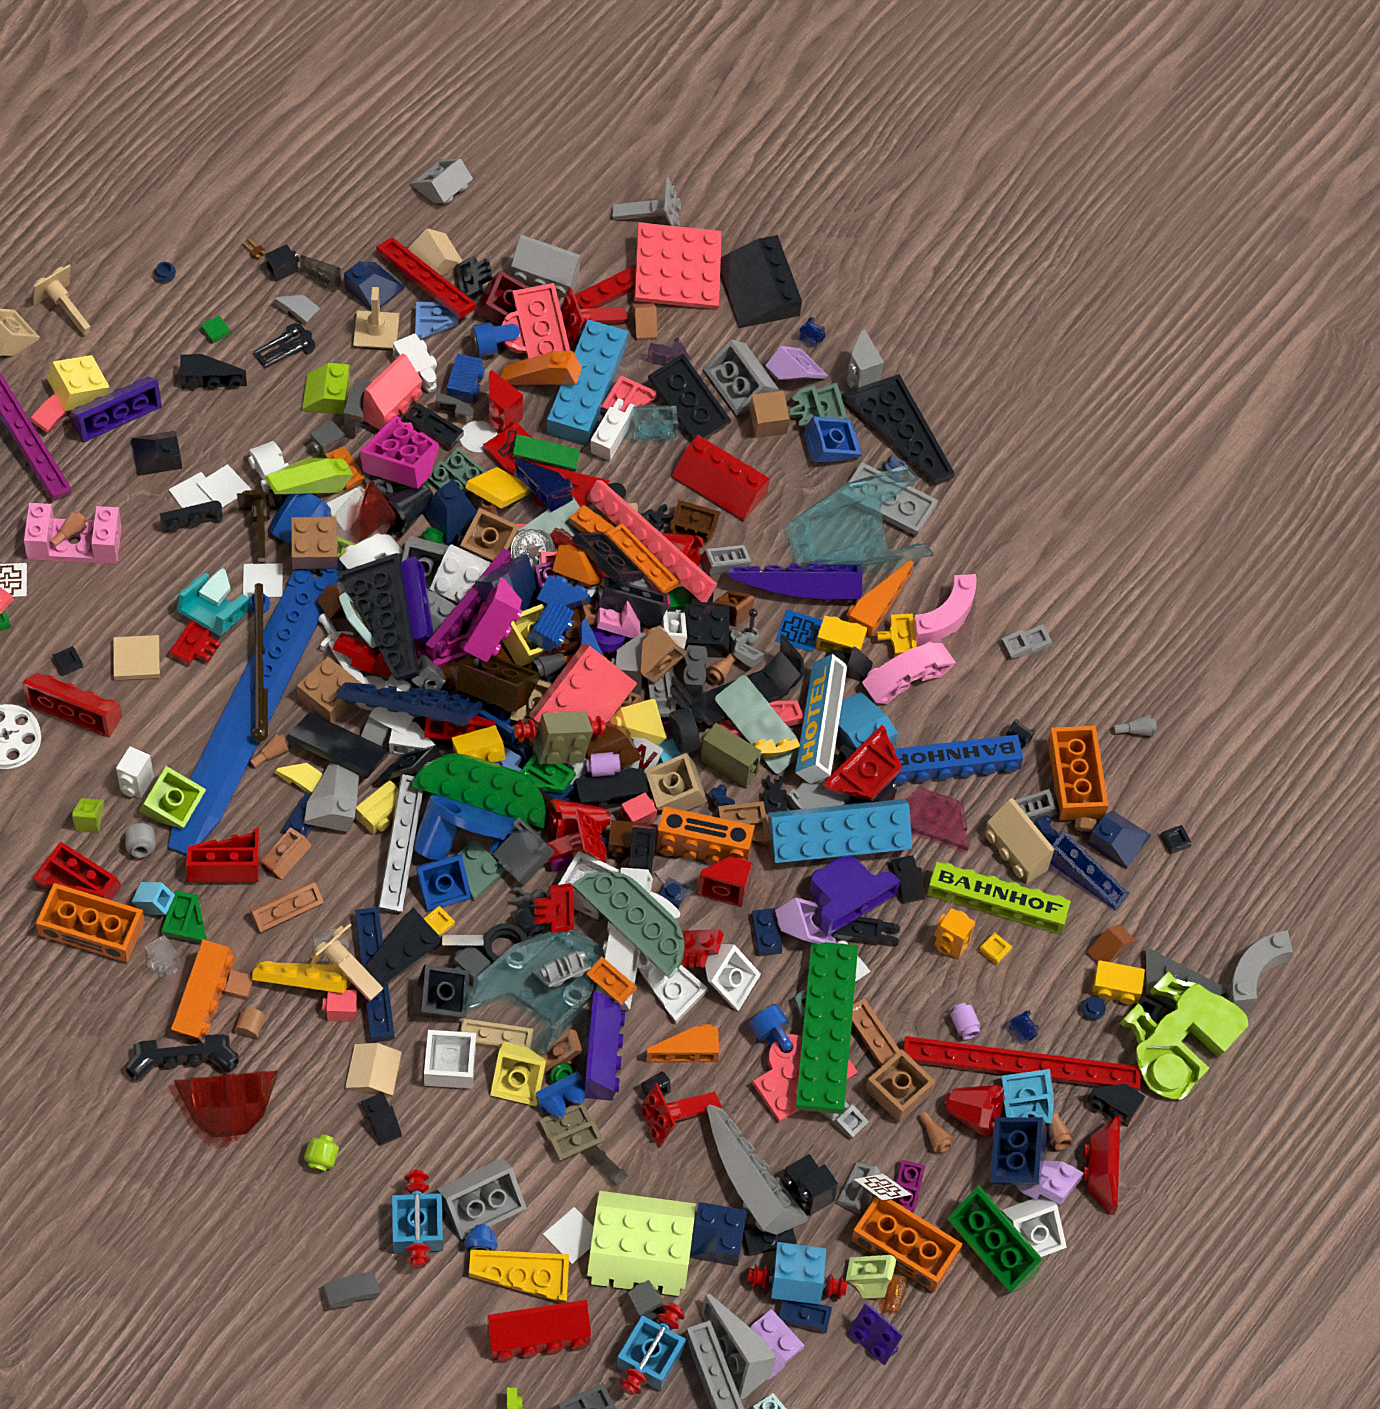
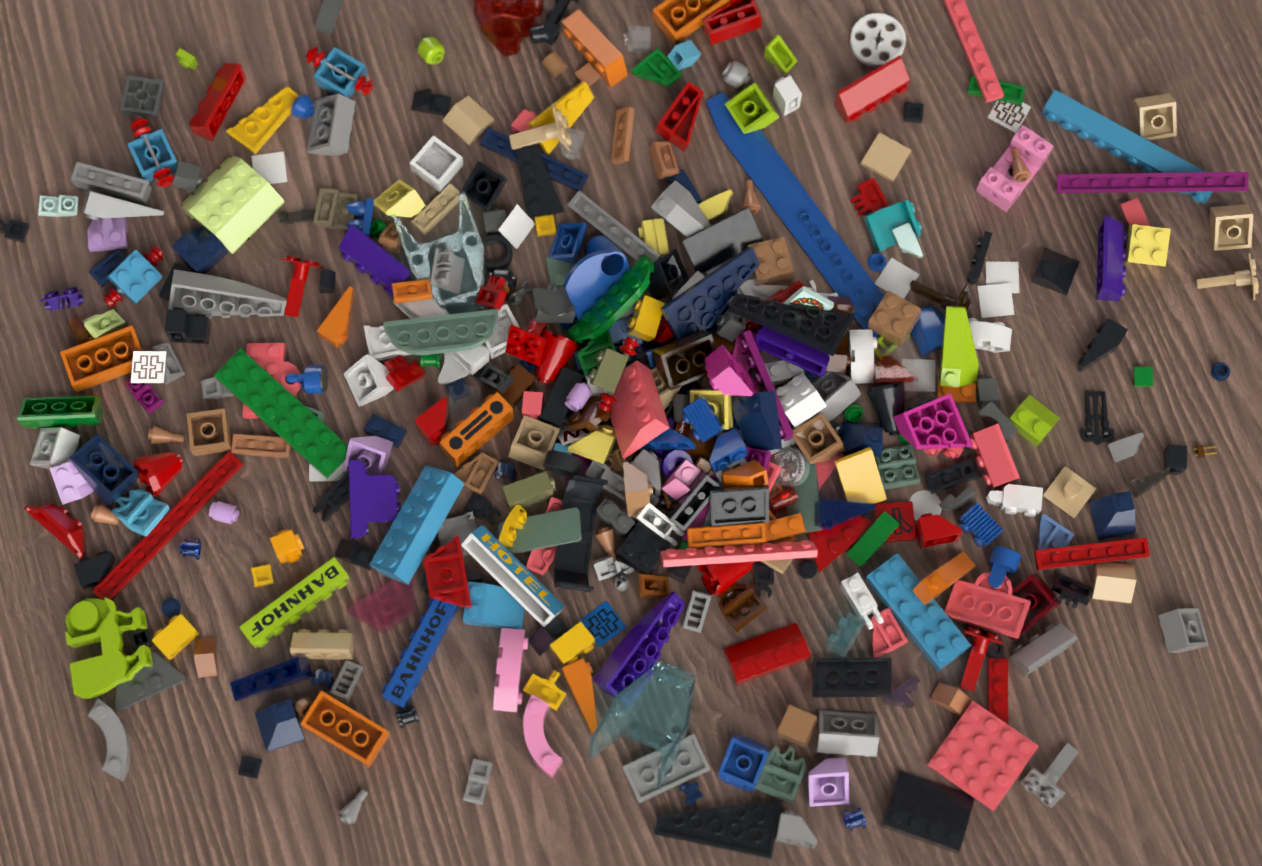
camera: 130 degrees right, 15 degrees up
dark brown bar [250,583,268,742] -> none

